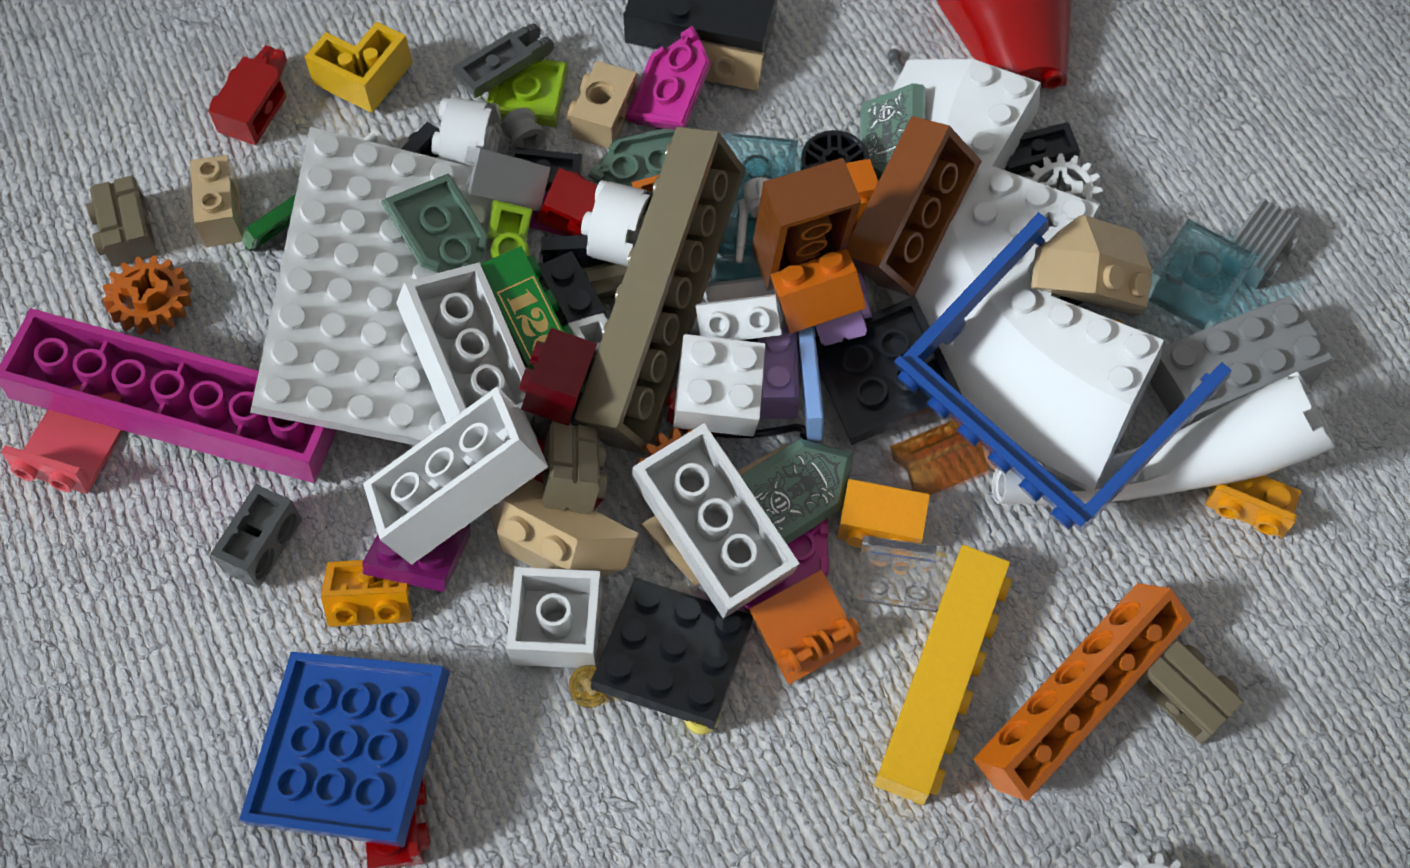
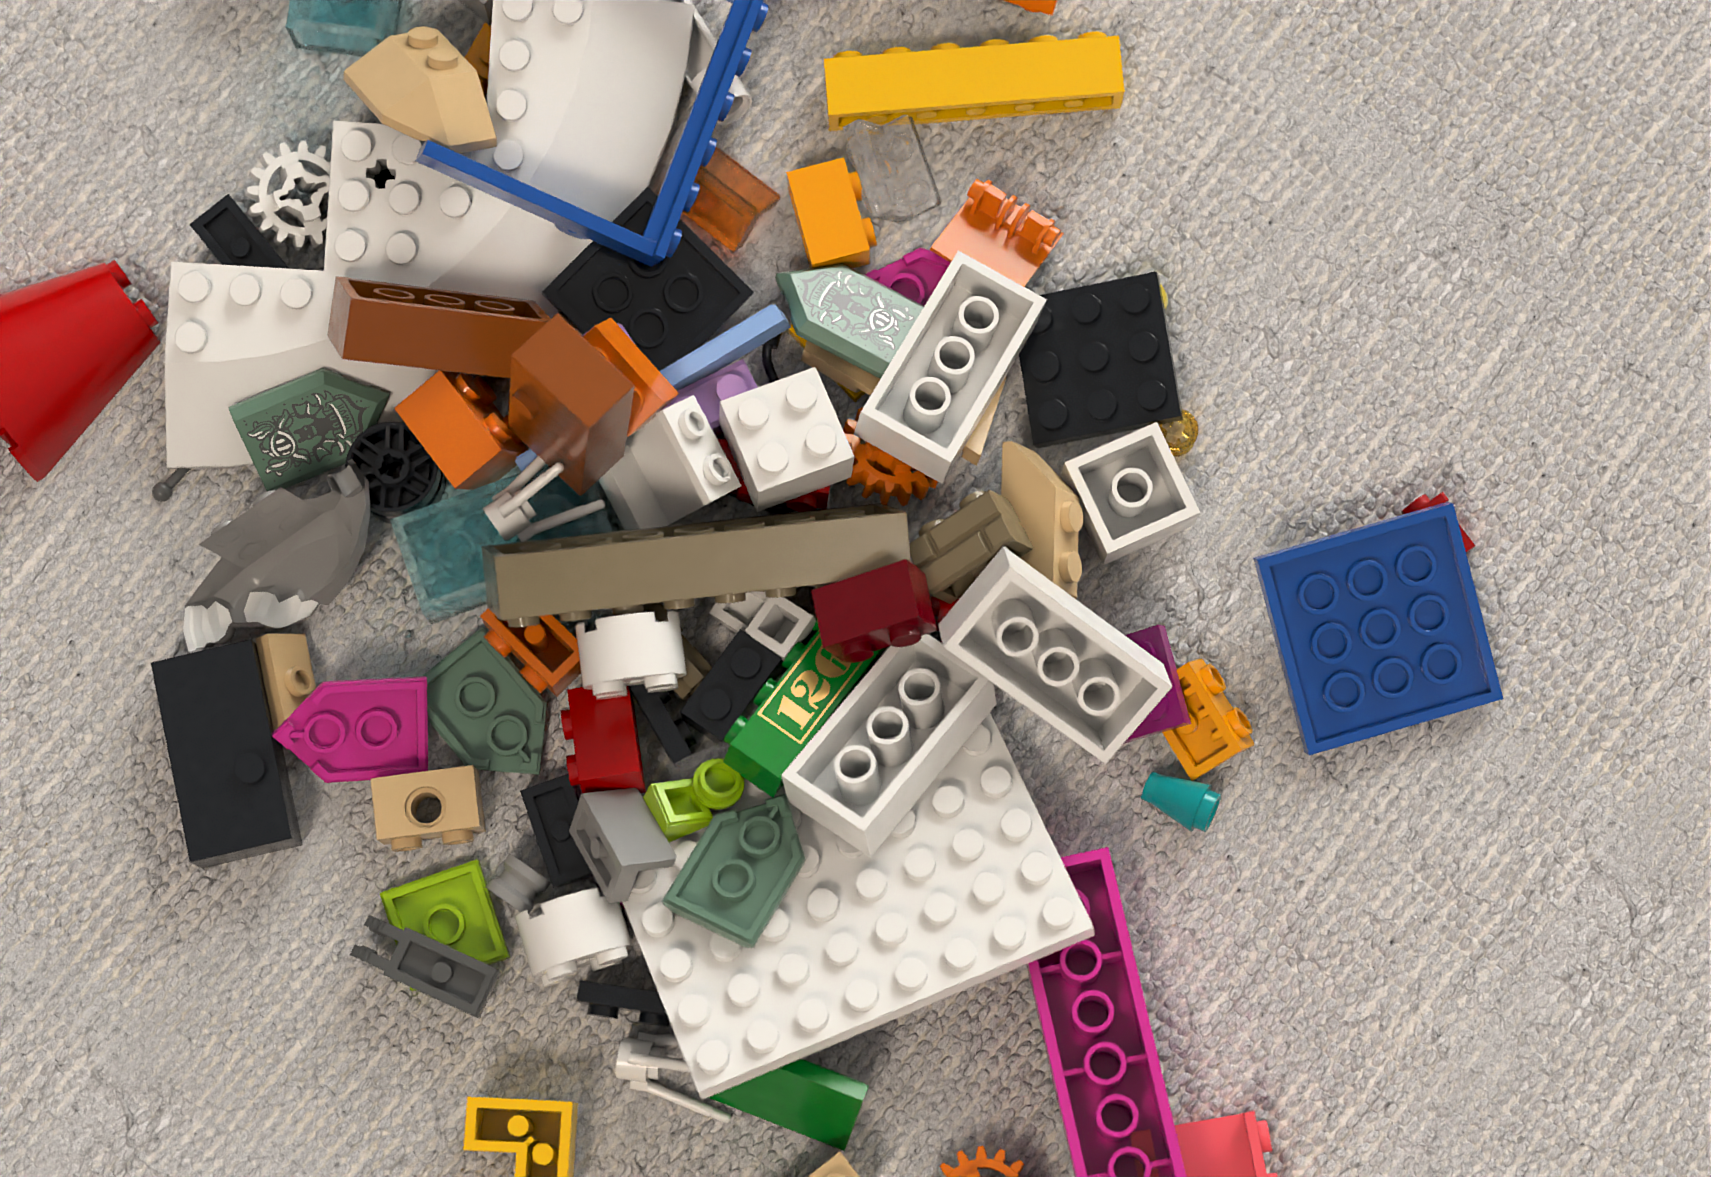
camera: 115 degrees left, 15 degrees up
dark grey brick [210,484,303,589] -> none
none -> light grey animal [183,459,371,652]
none -> teal cone [1141,771,1221,832]

